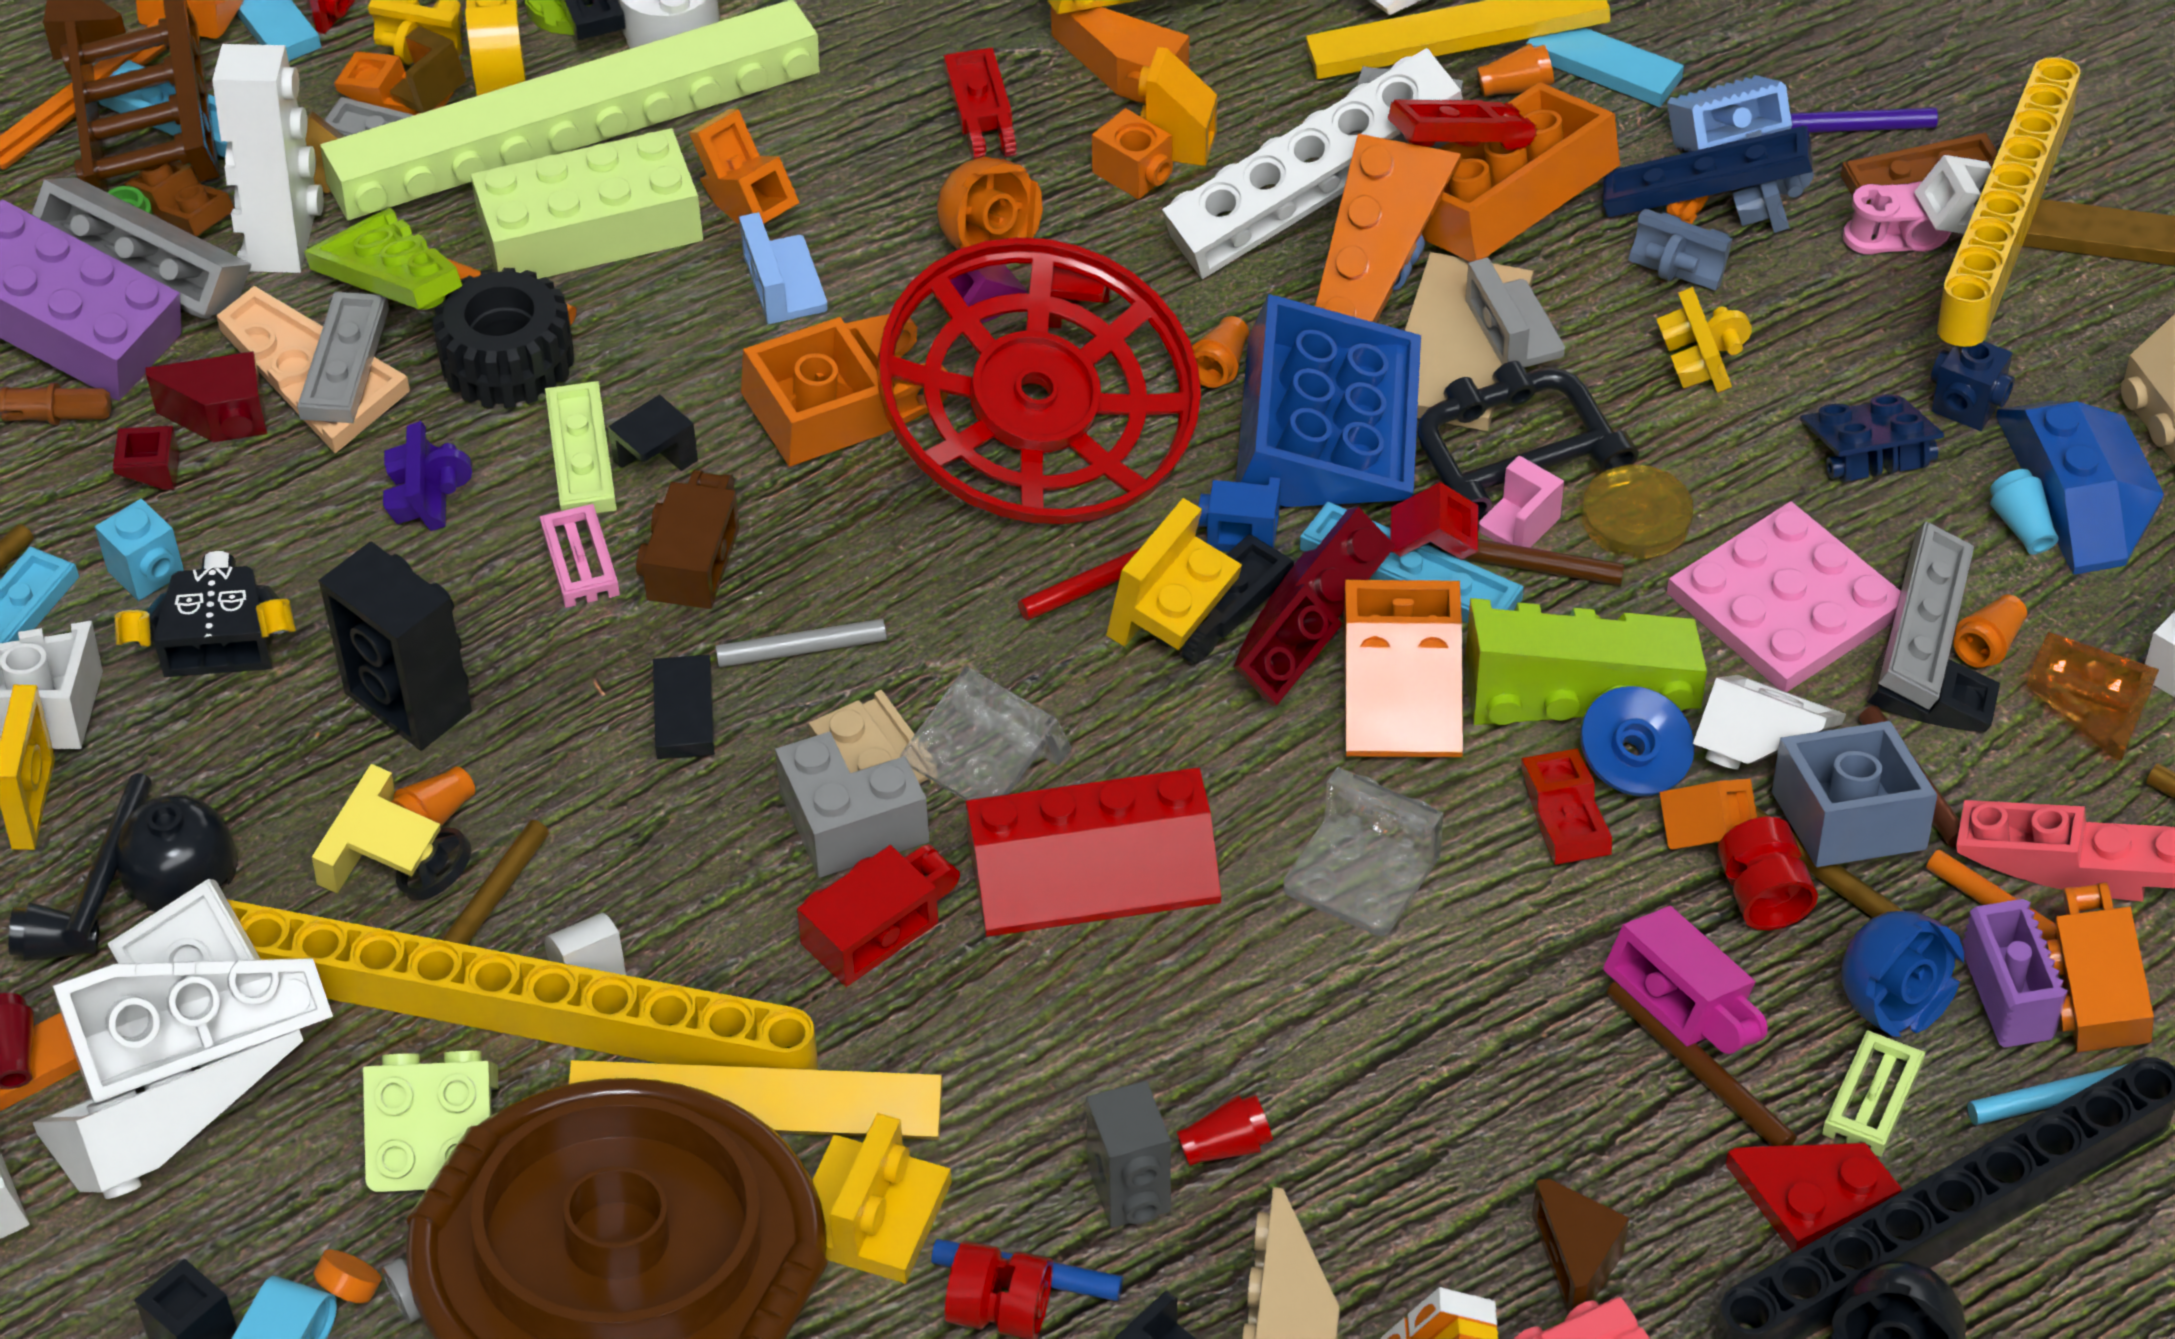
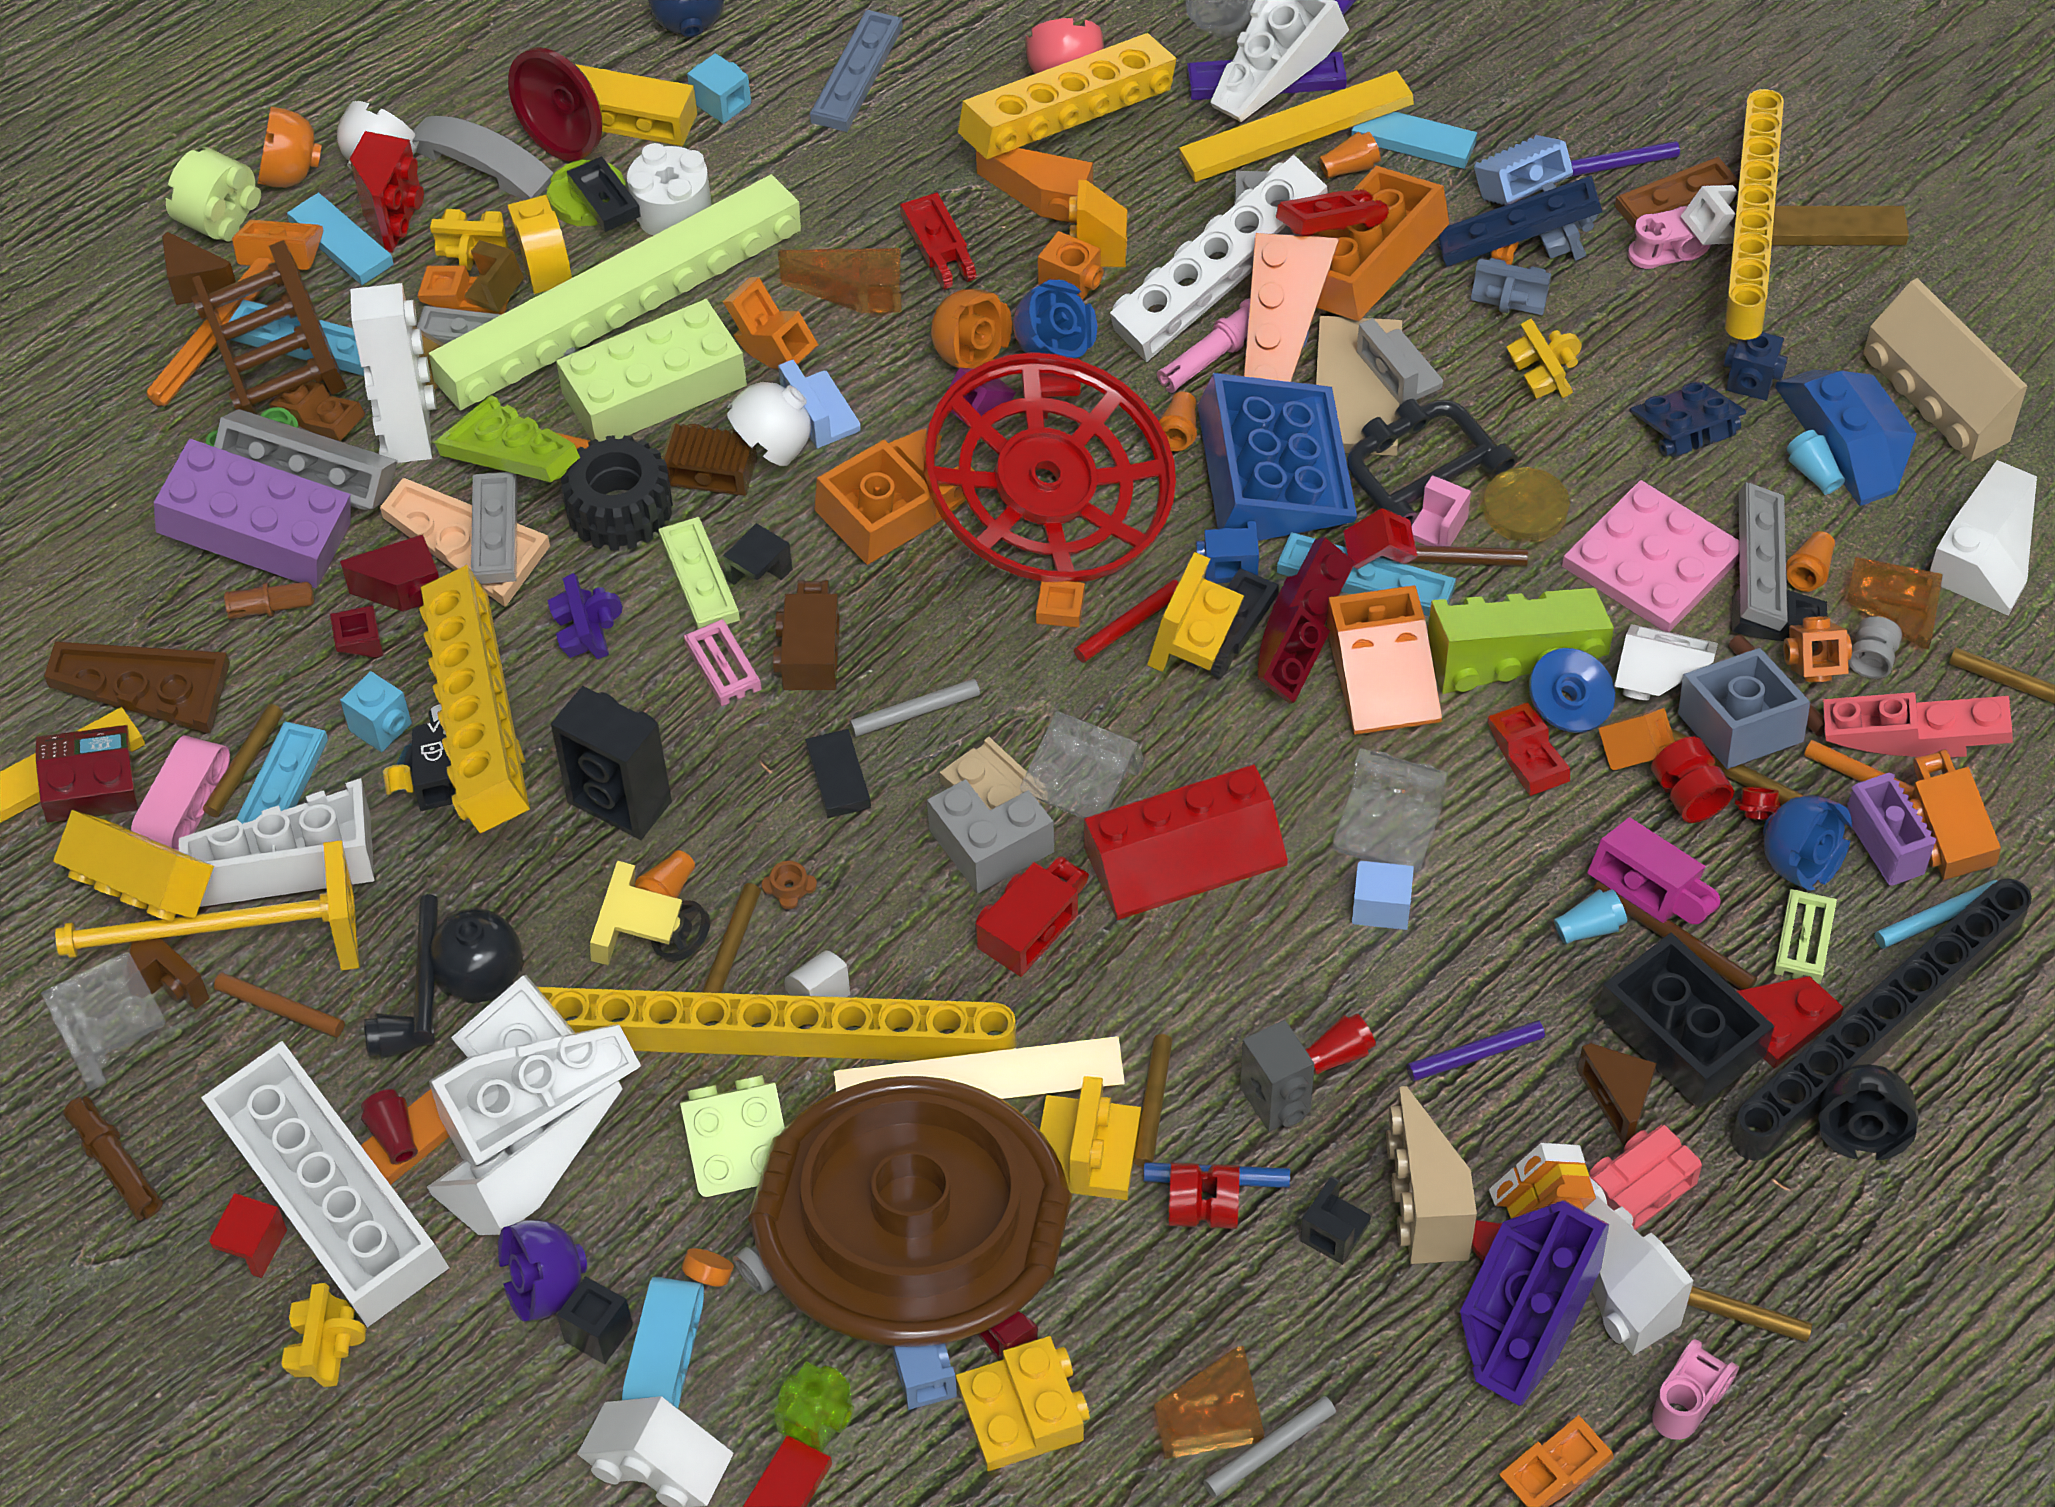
camera: 10 degrees left, 5 degrees up
none -> yellow brick [419,565,530,834]
none -> dark purple cylinder [498,1220,587,1321]
none -> reddish brown brick [662,423,757,496]
none -> white cylinder [727,382,811,466]
none -> dark orange plate [762,861,817,909]
none -> clear orange slope [778,248,903,313]
none -> blue cylinder [1013,280,1098,359]
none -> orange tile [1036,581,1085,628]
none -> pearl gold bar [1134,1034,1173,1167]
none -> bright pink pin [1157,298,1250,393]
none -> light blue panel [1352,861,1414,930]
none -> dark purple bar [1407,1020,1545,1082]
none -> medium azure cone [1554,889,1627,945]
none -> black brick [1597,932,1775,1109]
none -> red plate [1734,787,1781,820]
none -> orange brick [1783,616,1852,682]
none -> light grey wheel [1848,616,1903,679]

